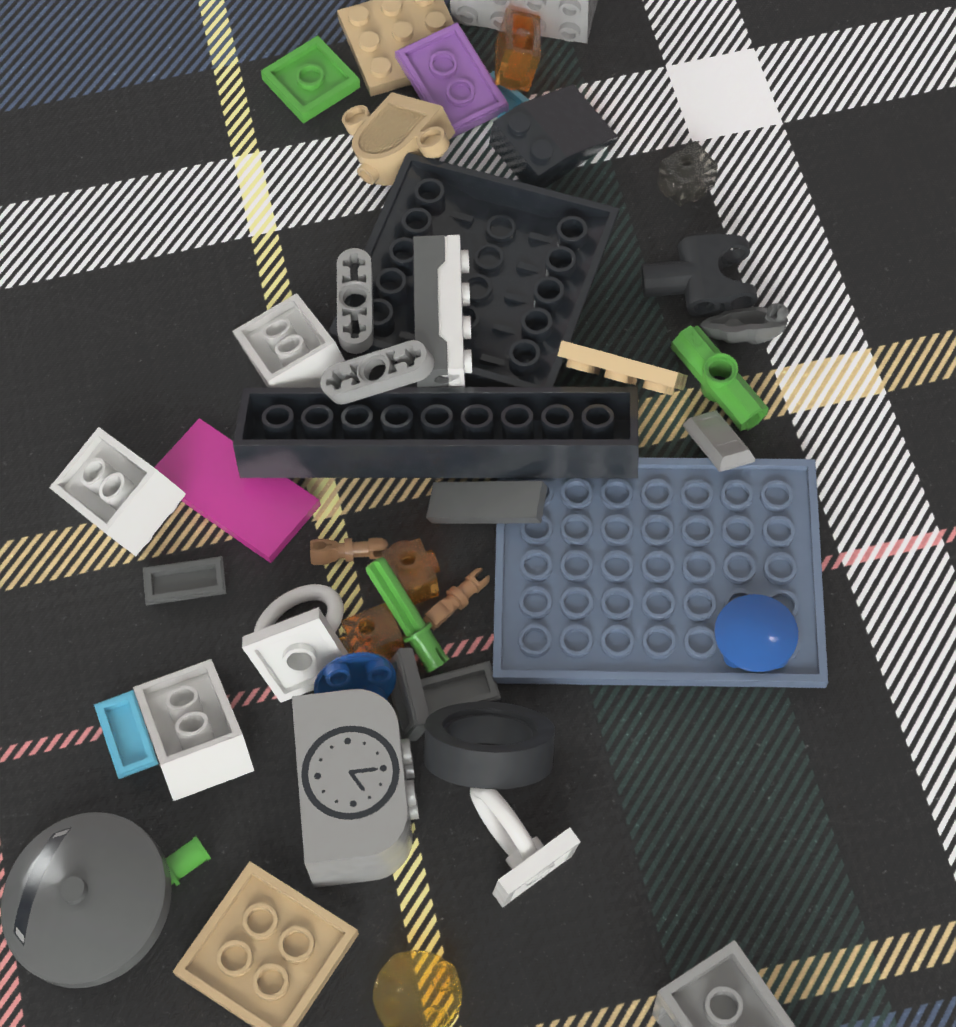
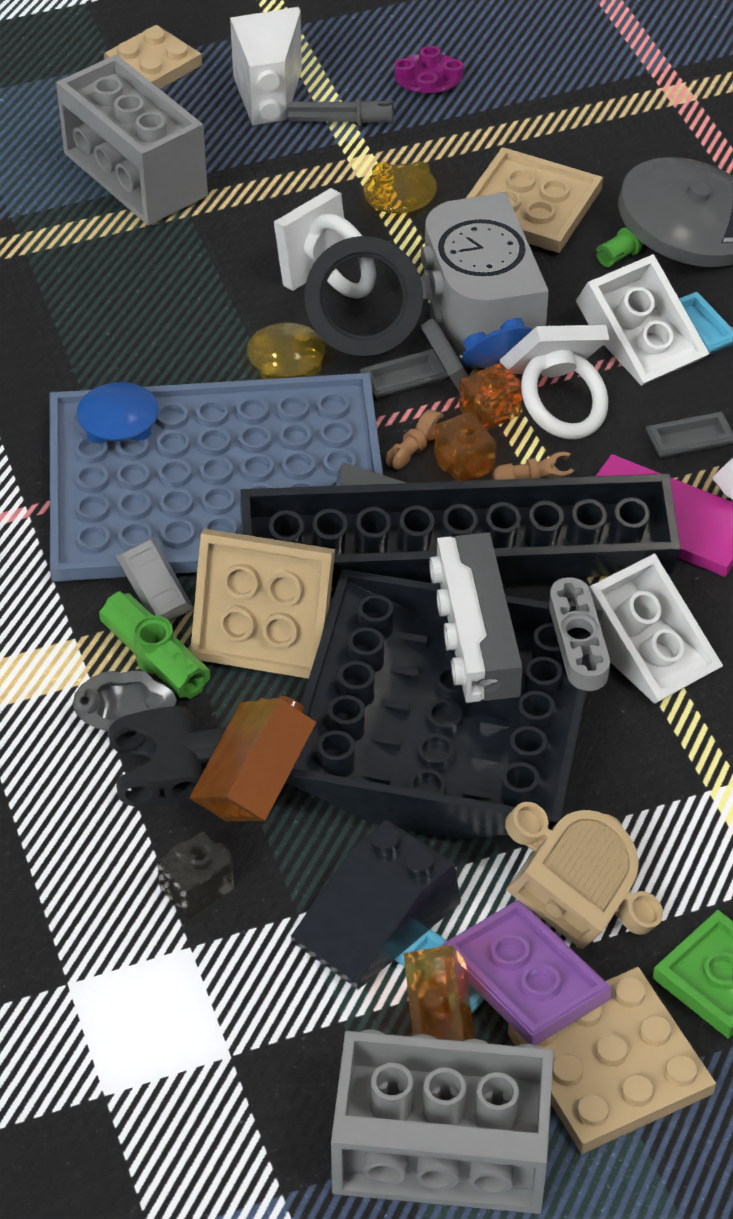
camera: 170 degrees right, 15 degrees down
light grey beam [320,340,434,404] -> none
bright green axle [366,557,449,673] -> none
none -> dark orange brick [189,696,316,822]
none -> clear yellow dish [247,322,325,379]

